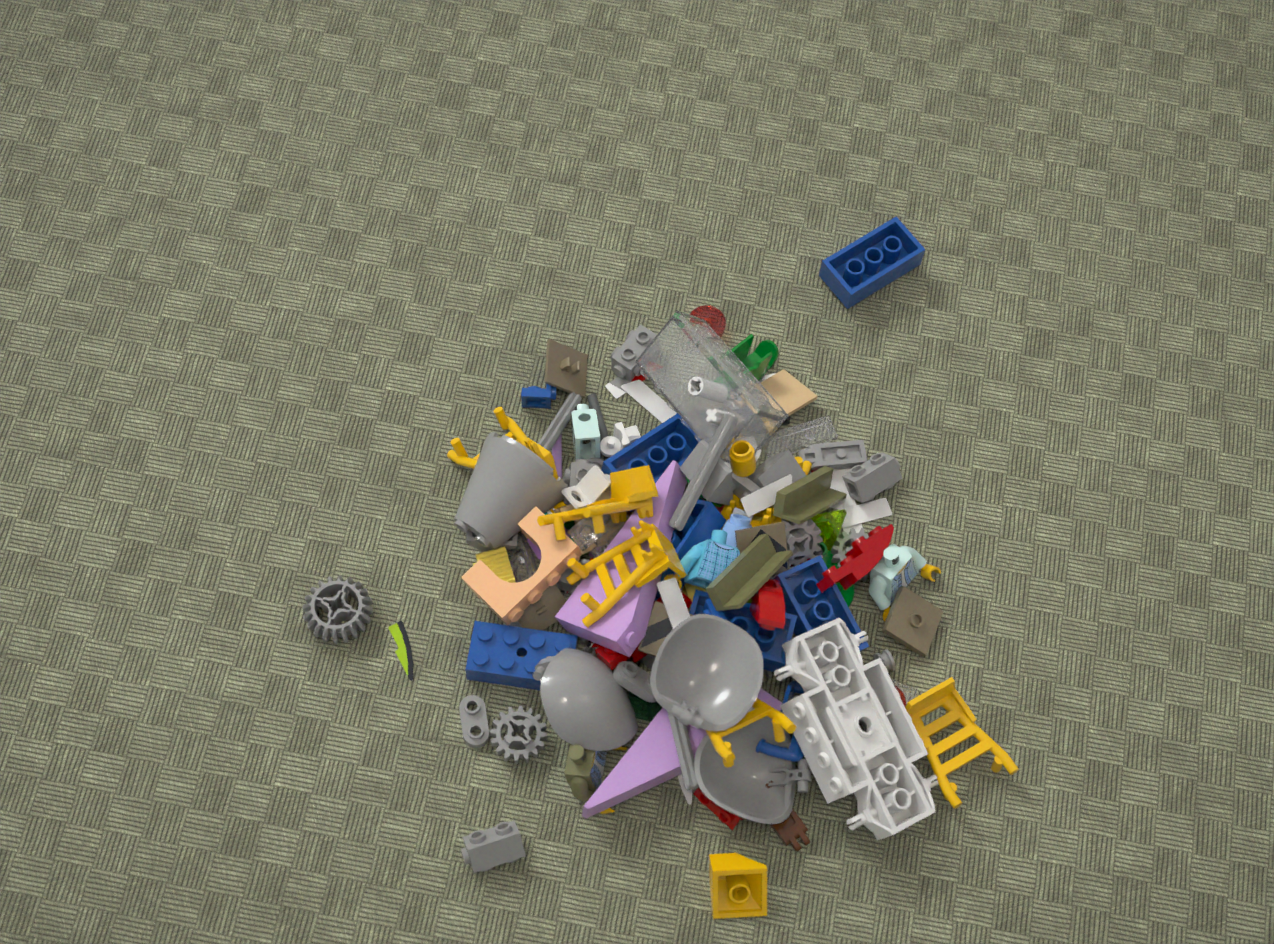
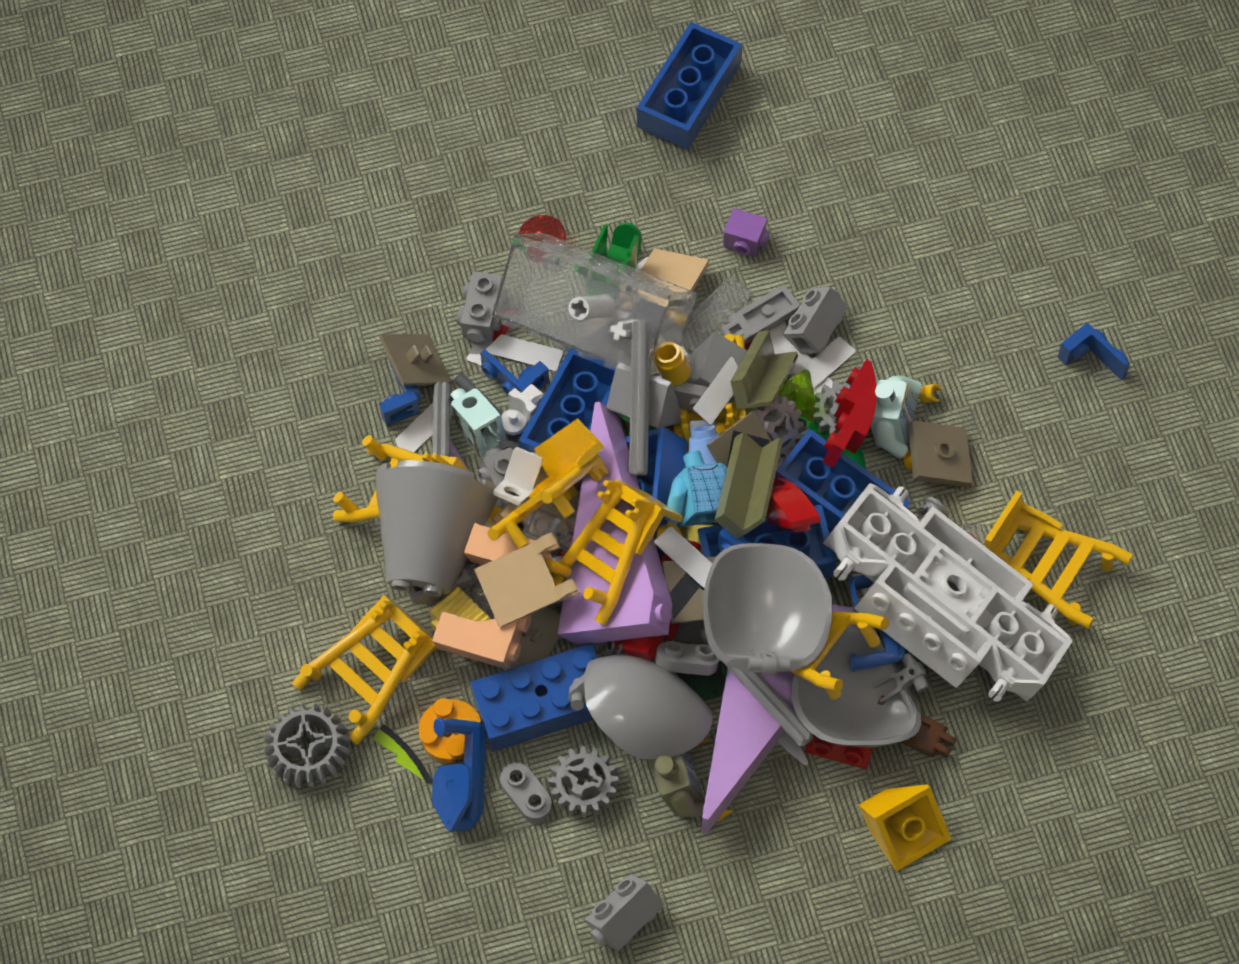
camera: 20 degrees left, 0 degrees up
none -> yellow hand [292,595,440,745]
none -> white sticker [395,403,453,452]
none -> light orange plate [419,698,481,764]
none -> blue piece [432,718,486,832]
none -> tan flag [474,532,580,628]
none -> blue bracket [480,349,549,395]
none -> medium lavender brick [723,208,770,257]
none -> blue bracket [1058,322,1130,380]

